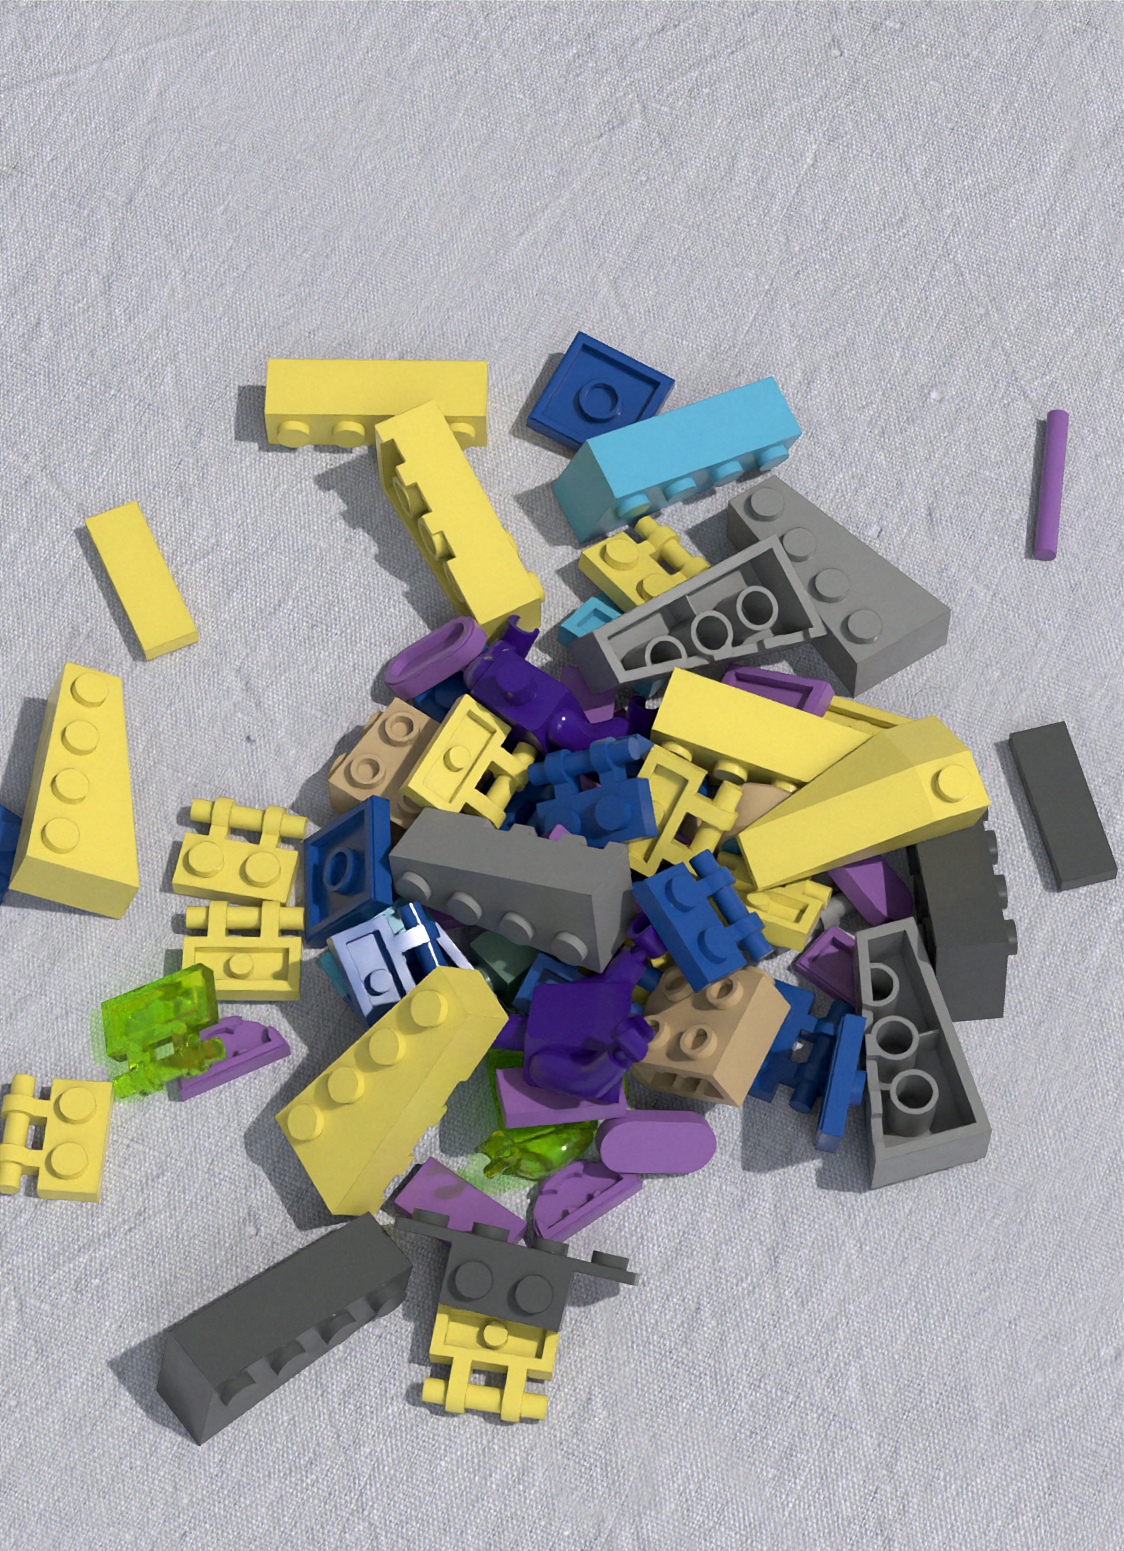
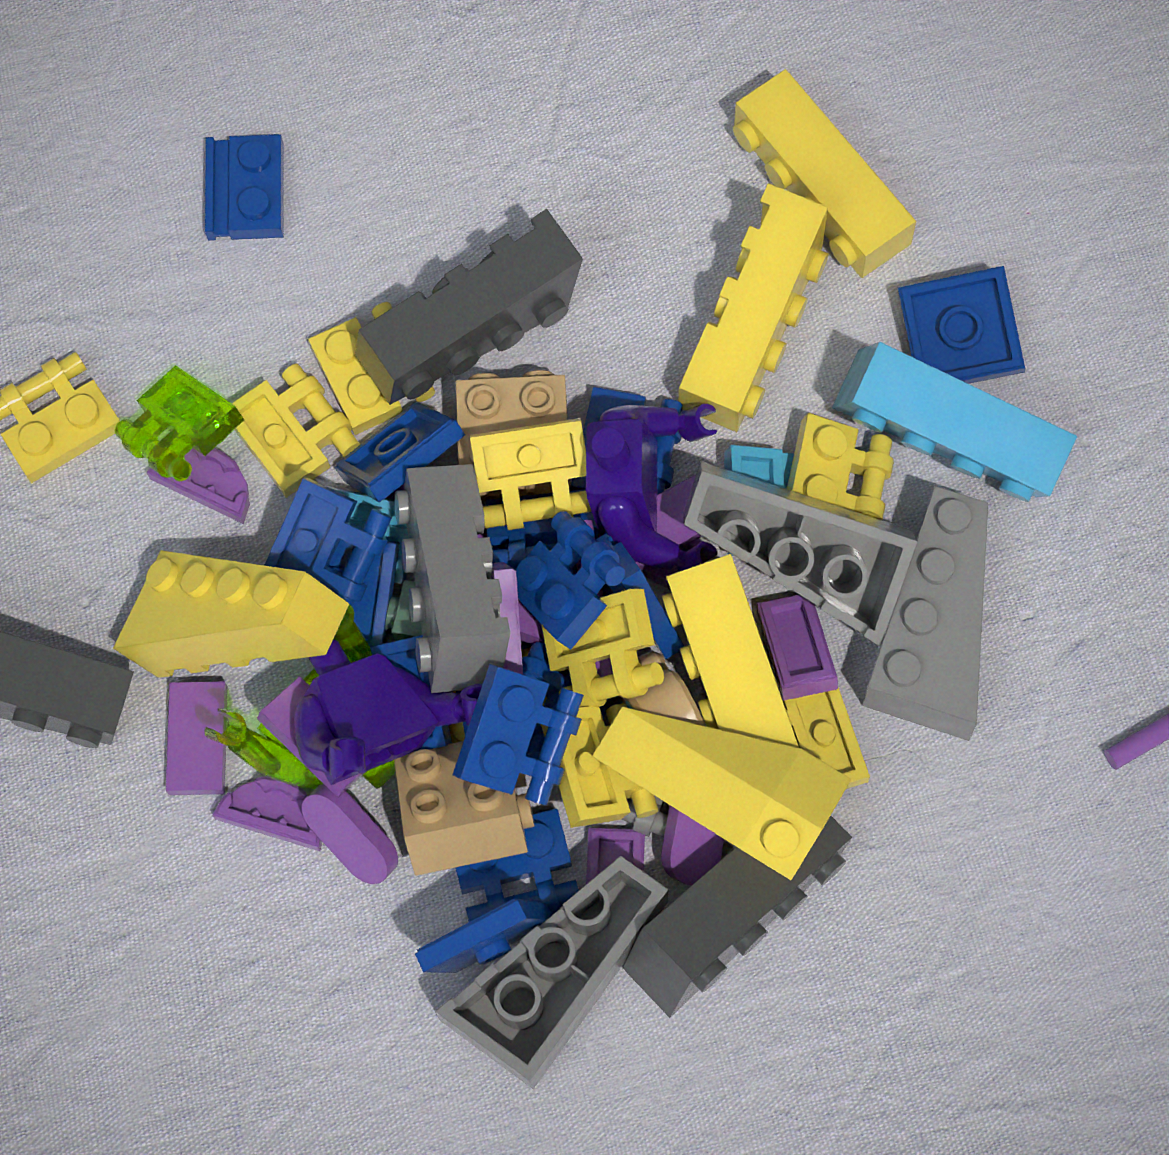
camera: 55 degrees right, 10 degrees up
light yellow wedge [8,661,140,920] -> none
light yellow tile [84,500,199,661] -> none
medium lavender tile [384,616,487,700] -> none
dark grey bracket [393,1207,641,1332] -> none
light yellow plate [422,1304,561,1423] -> none
dark grey tile [1008,721,1118,892] -> none
none -> dark grey wedge [355,209,583,405]

